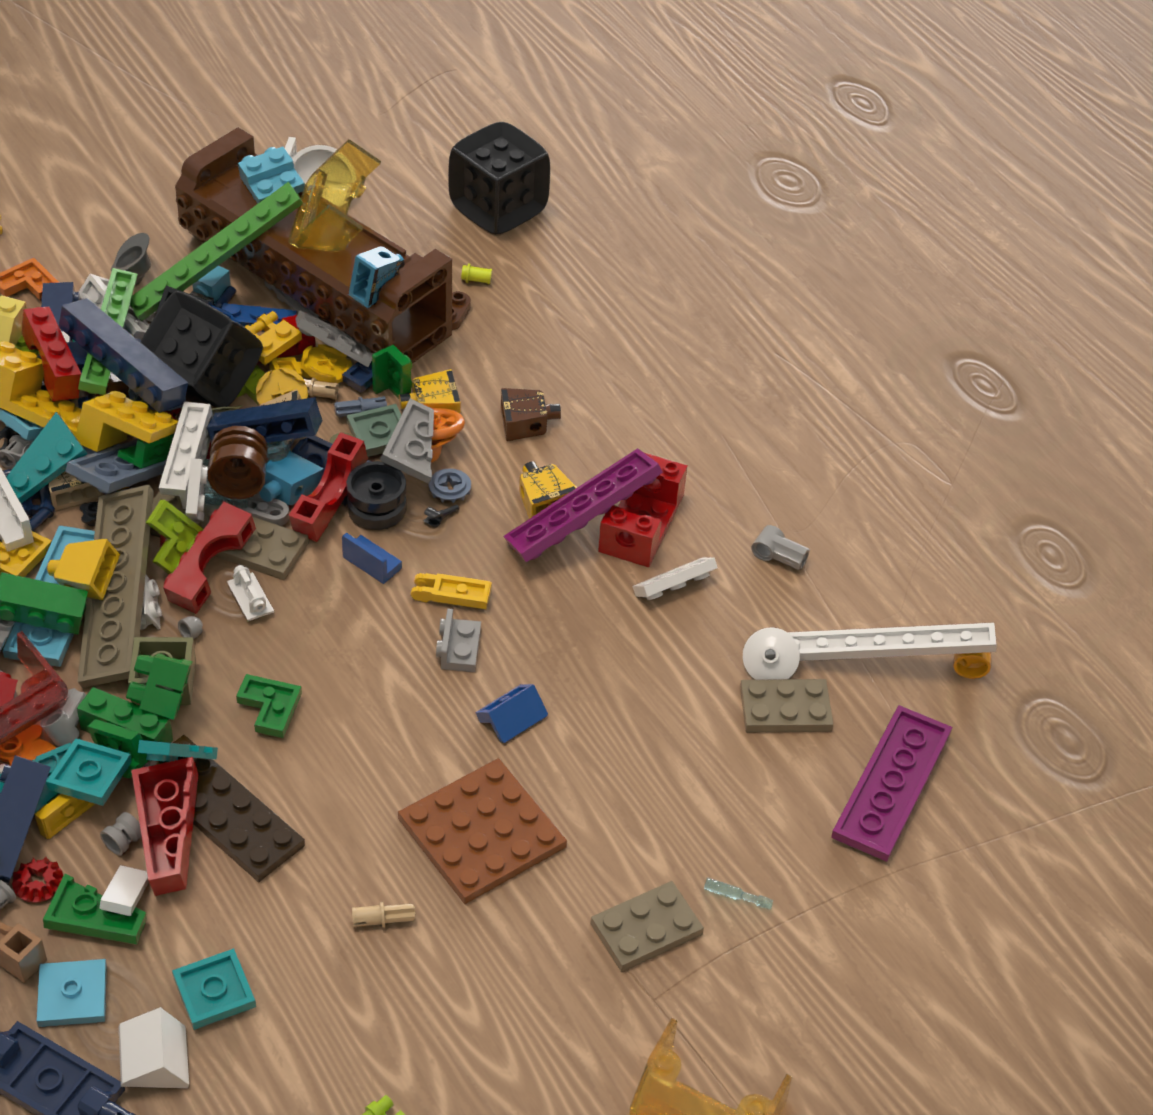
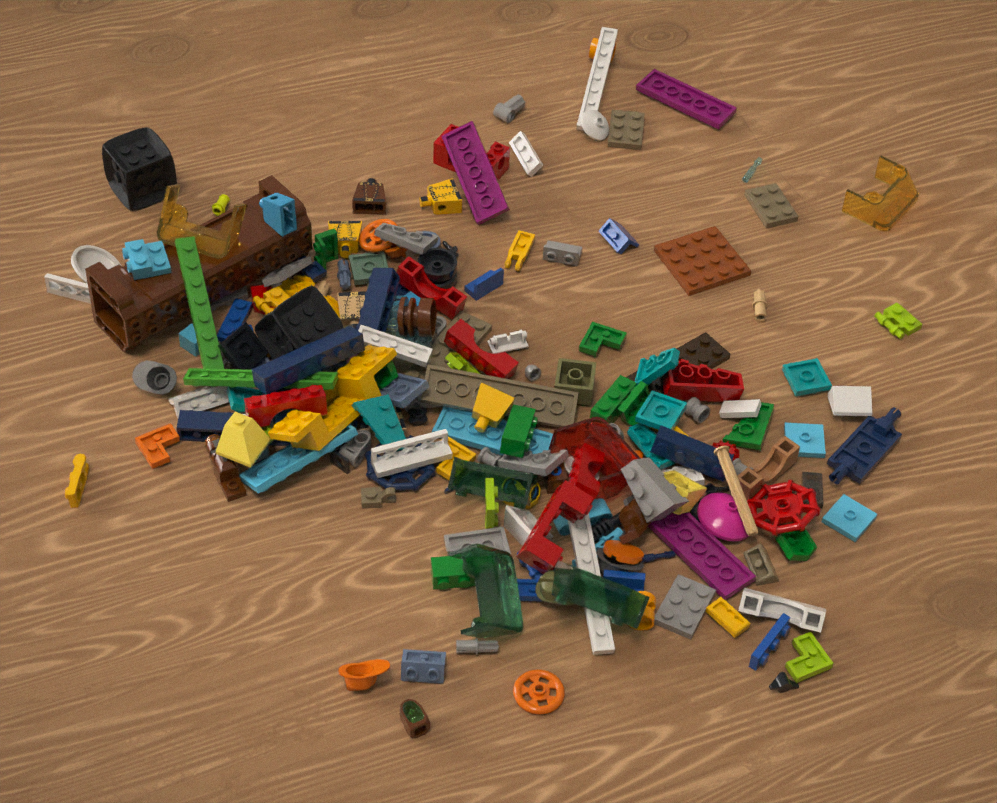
camera: 80 degrees left, 0 degrees up
green hips [126,653,193,720] -> none
white plate [186,458,208,522] -> none

